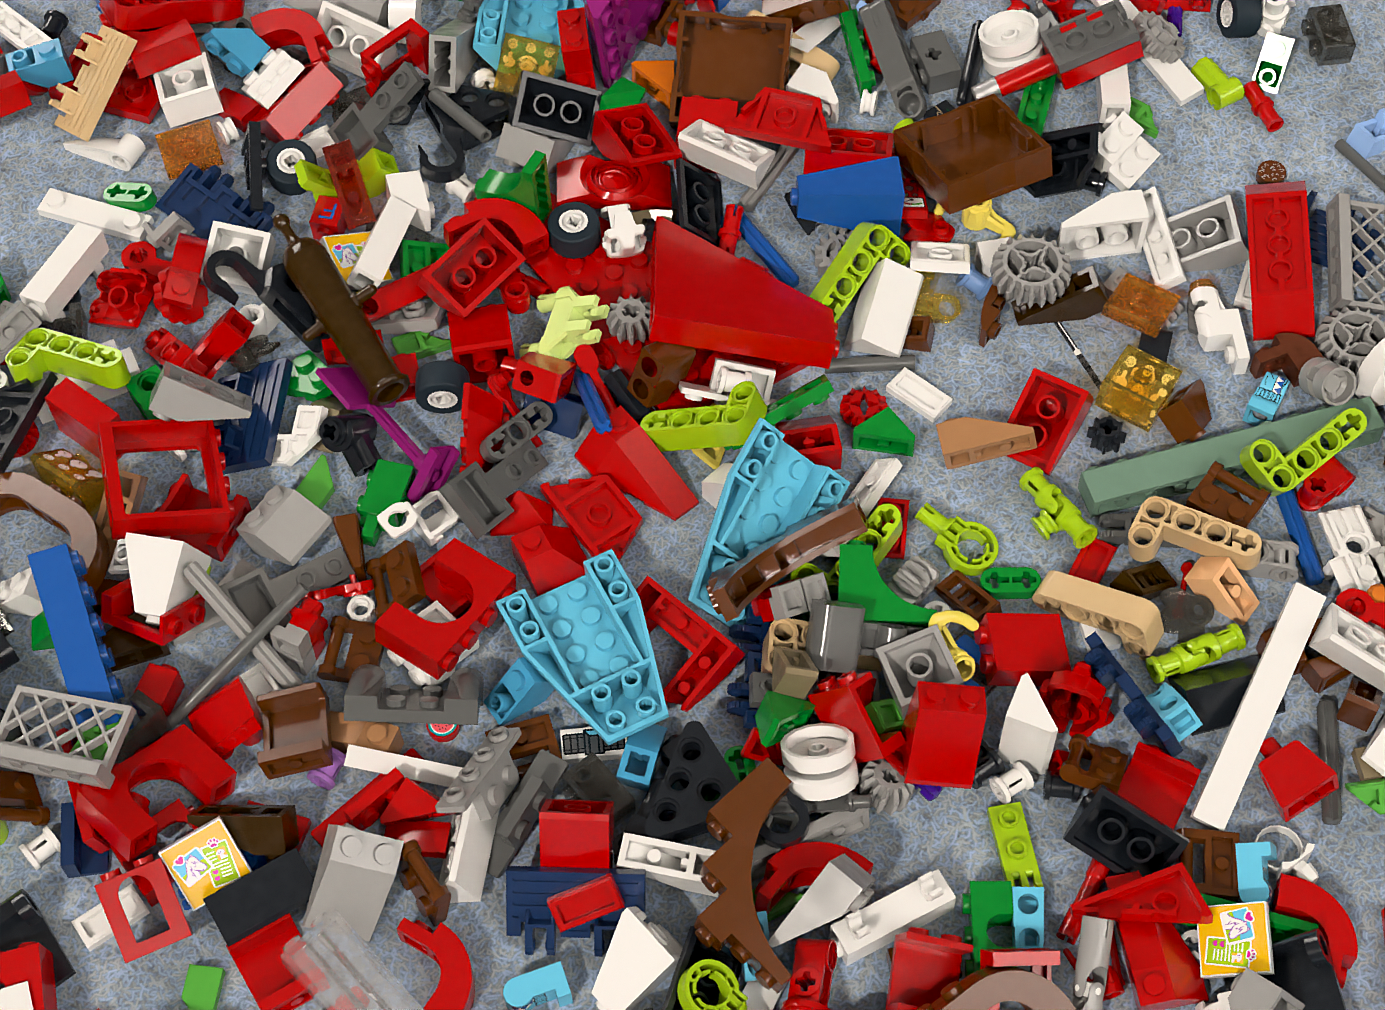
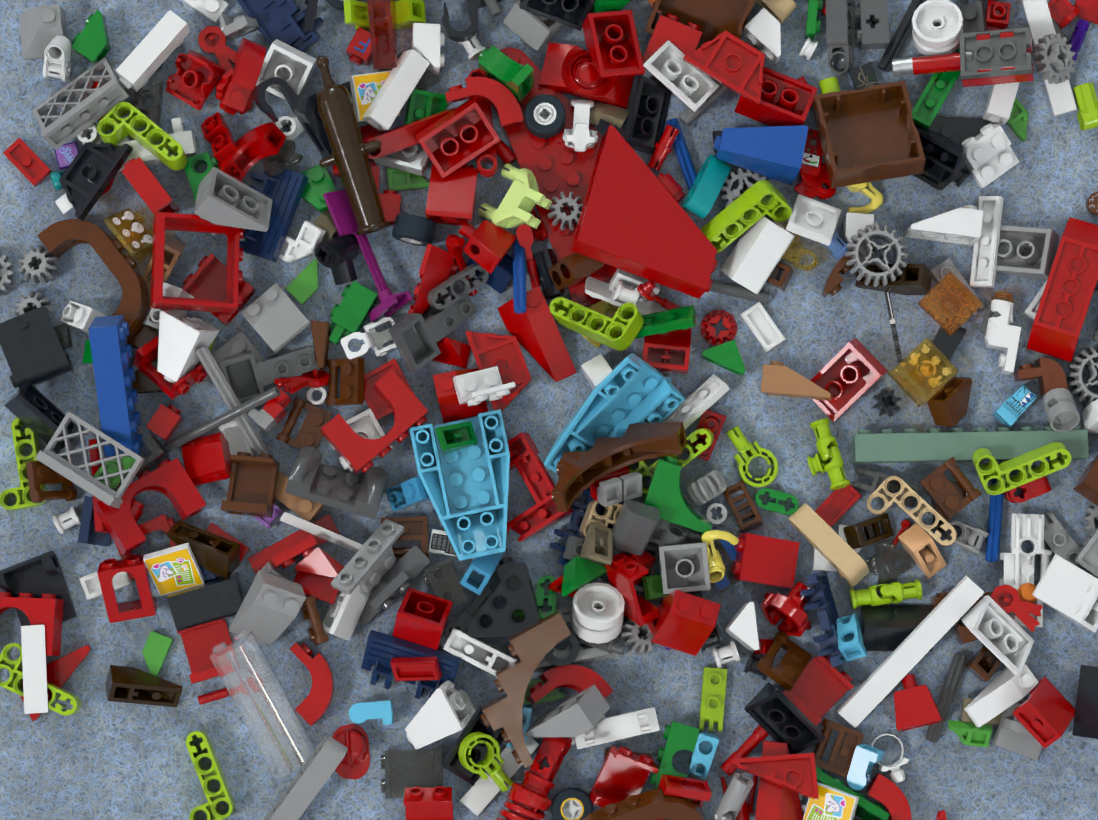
camera: 15 degrees right, 25 degrees up
none -> green slope [435,421,478,455]
none -> white bracket [452,366,516,407]
none -> red piece [637,280,681,310]
none -> teal beam [683,153,731,219]

